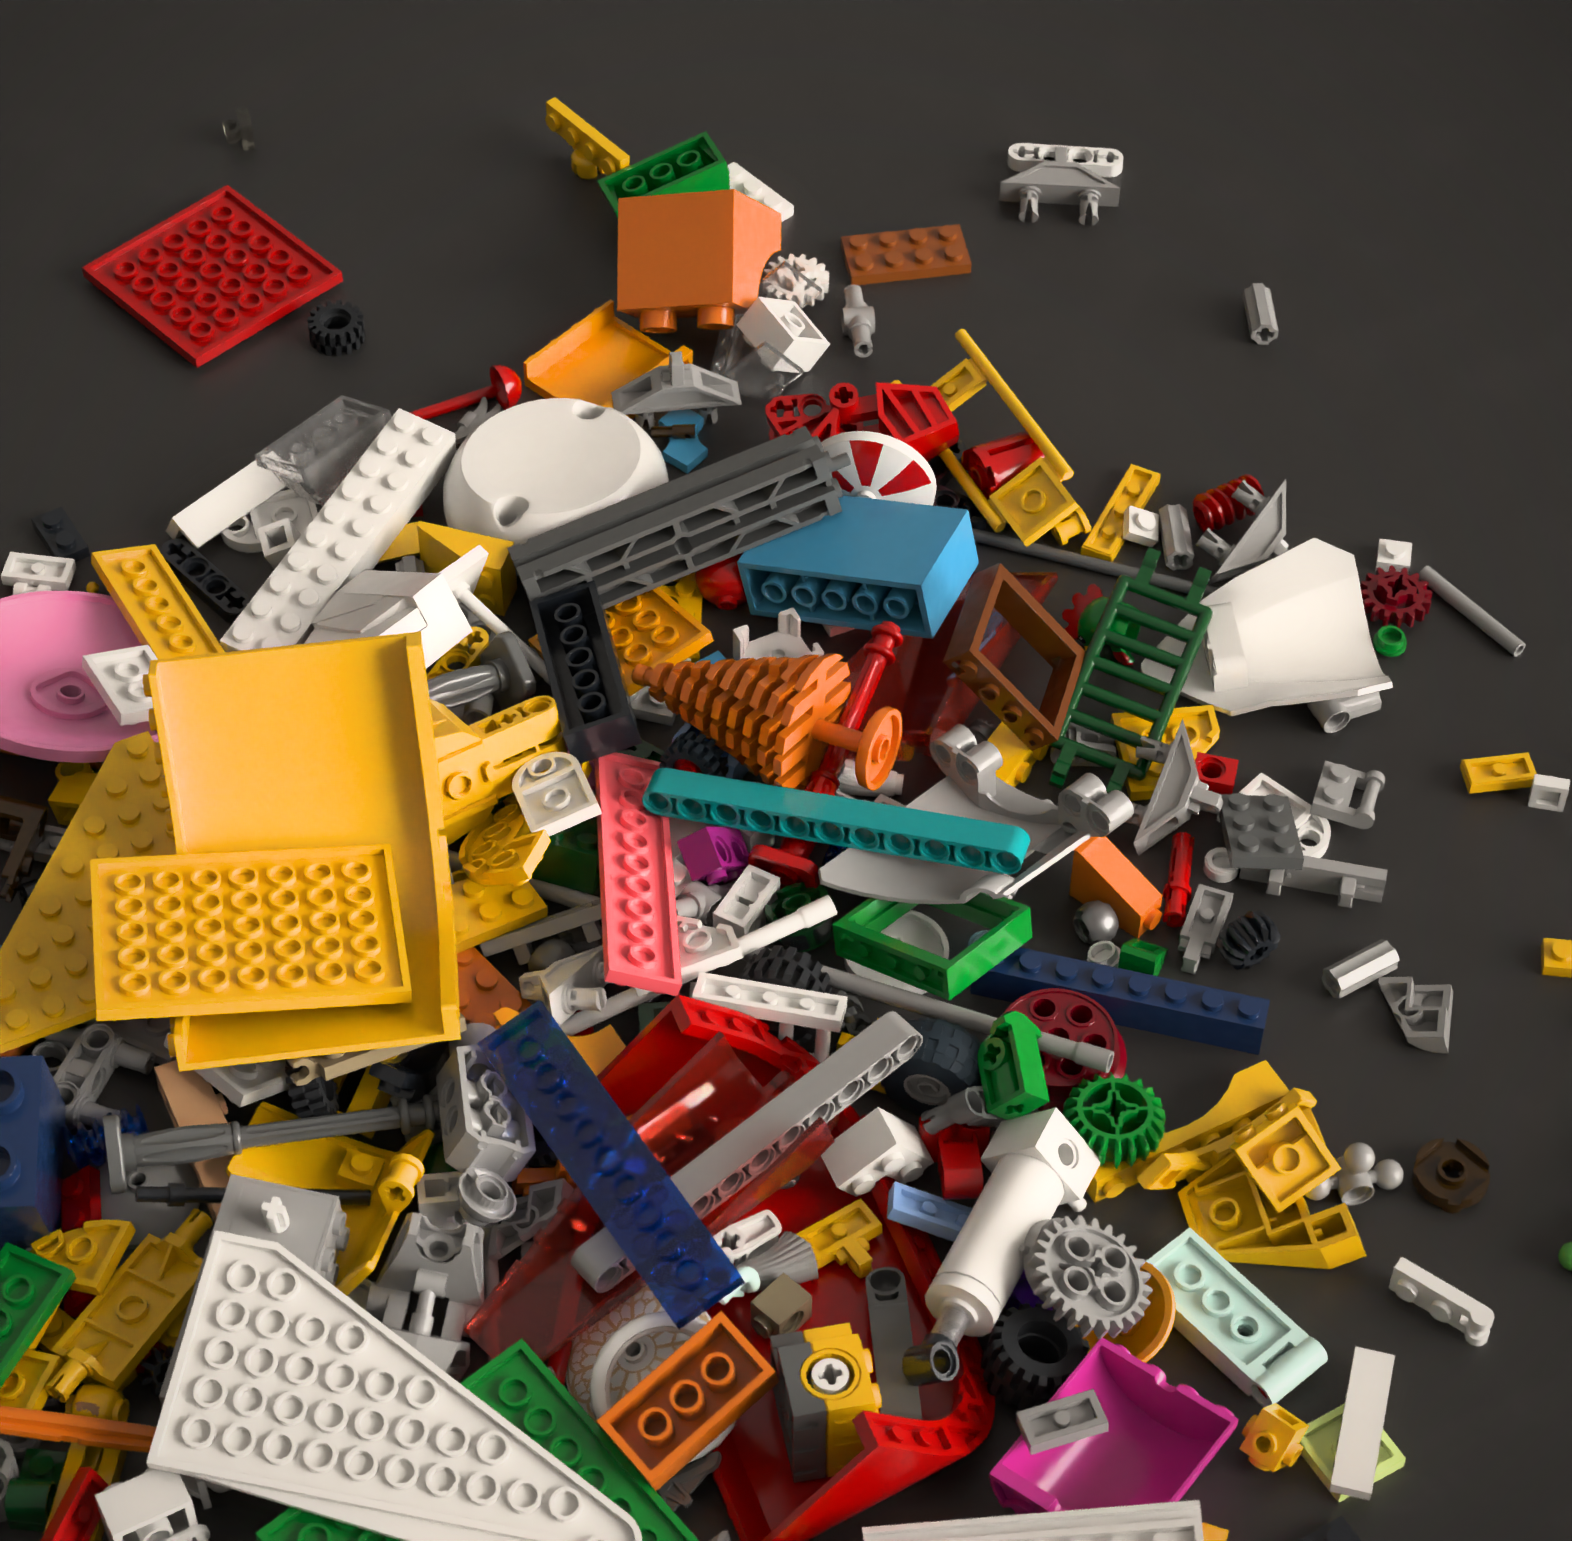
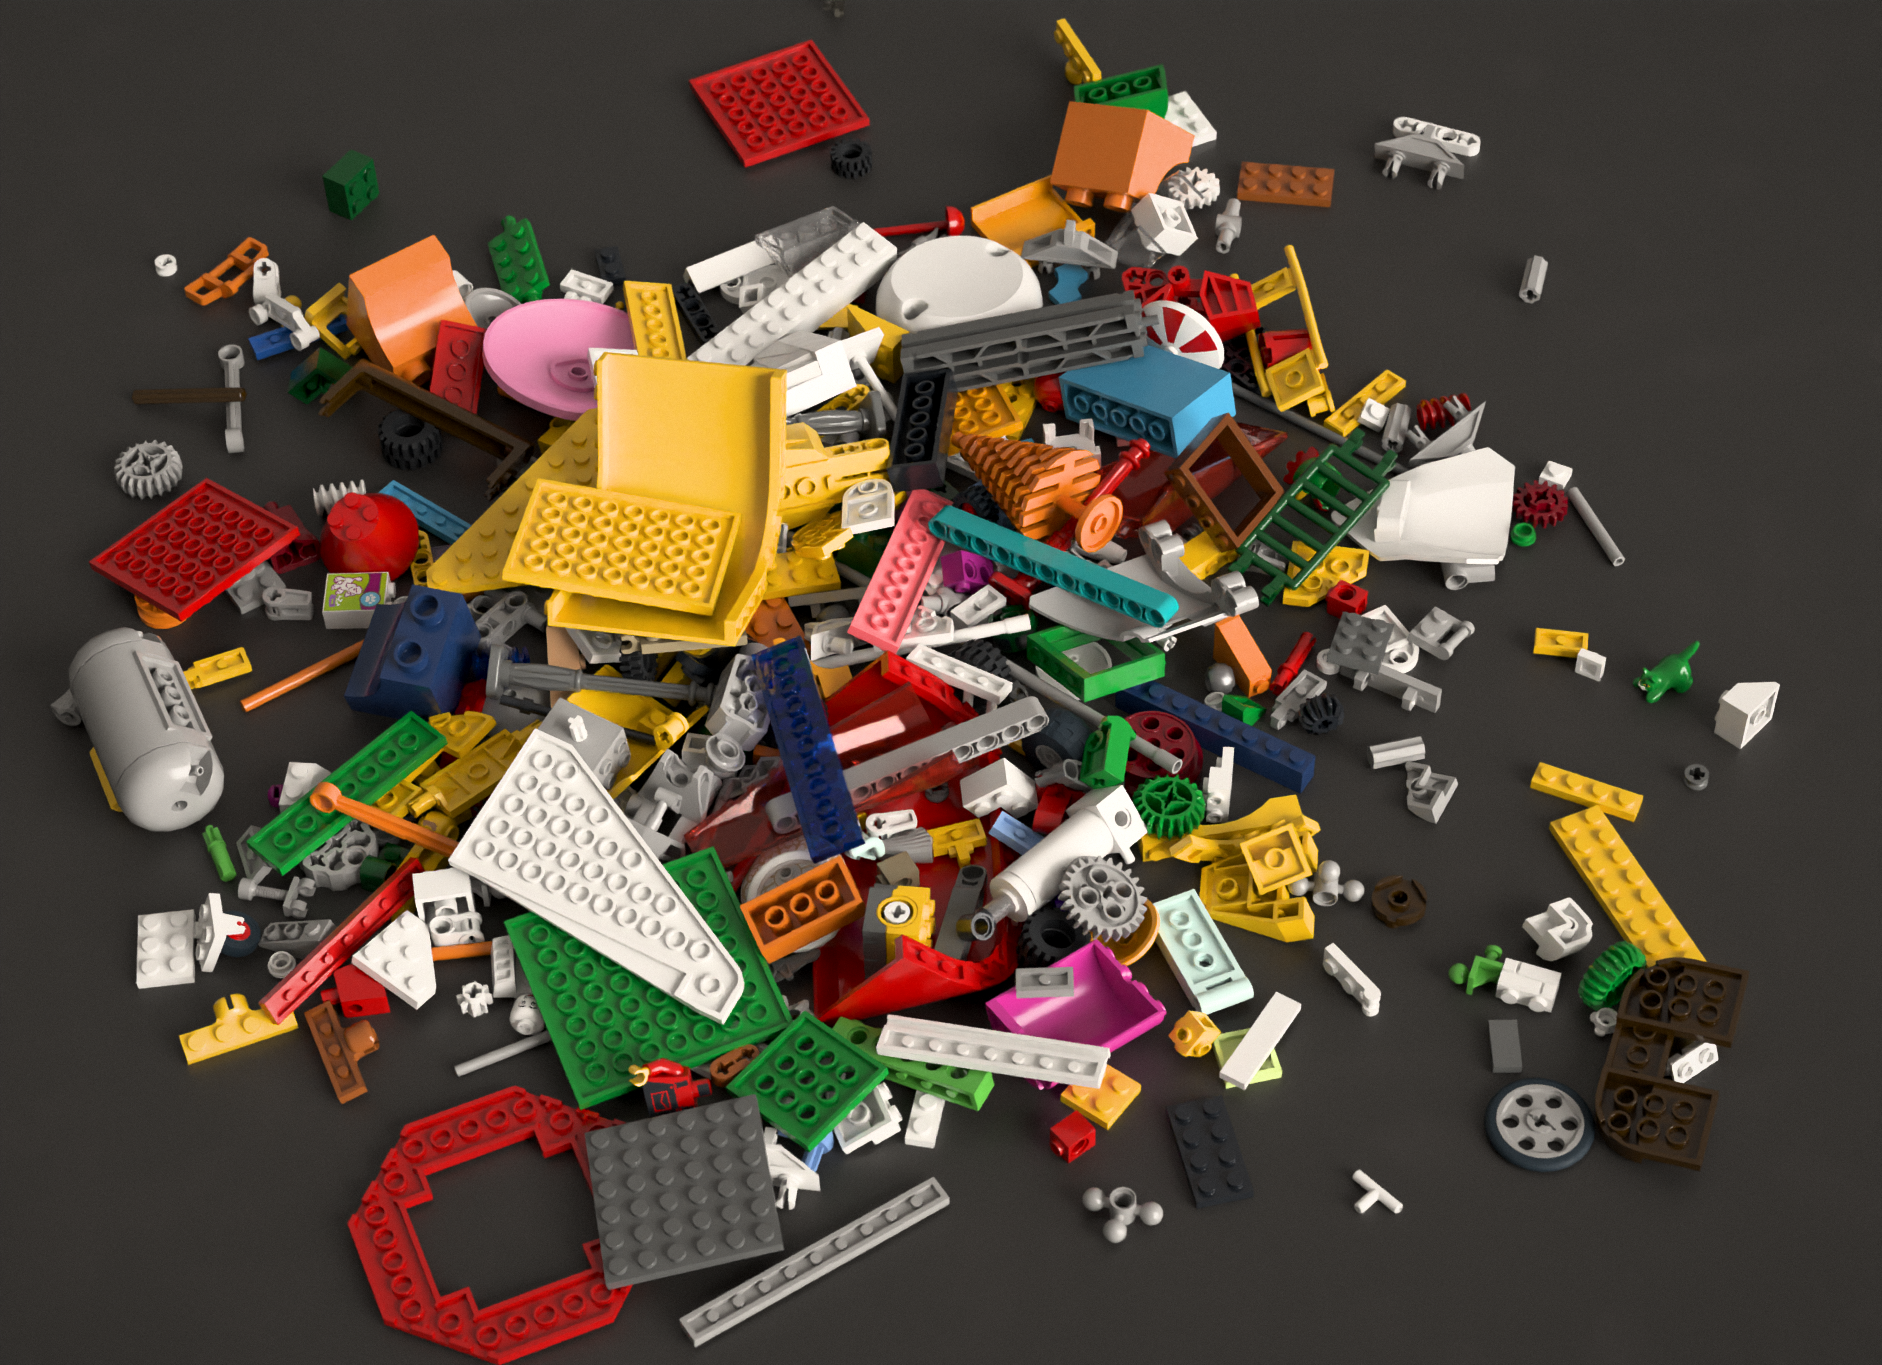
camera: 20 degrees right, 0 degrees up
dark brown pin [650,424,696,439] -> none
light grey connector [1125,718,1223,856] -> none
none -> white plate [1202,747,1234,823]

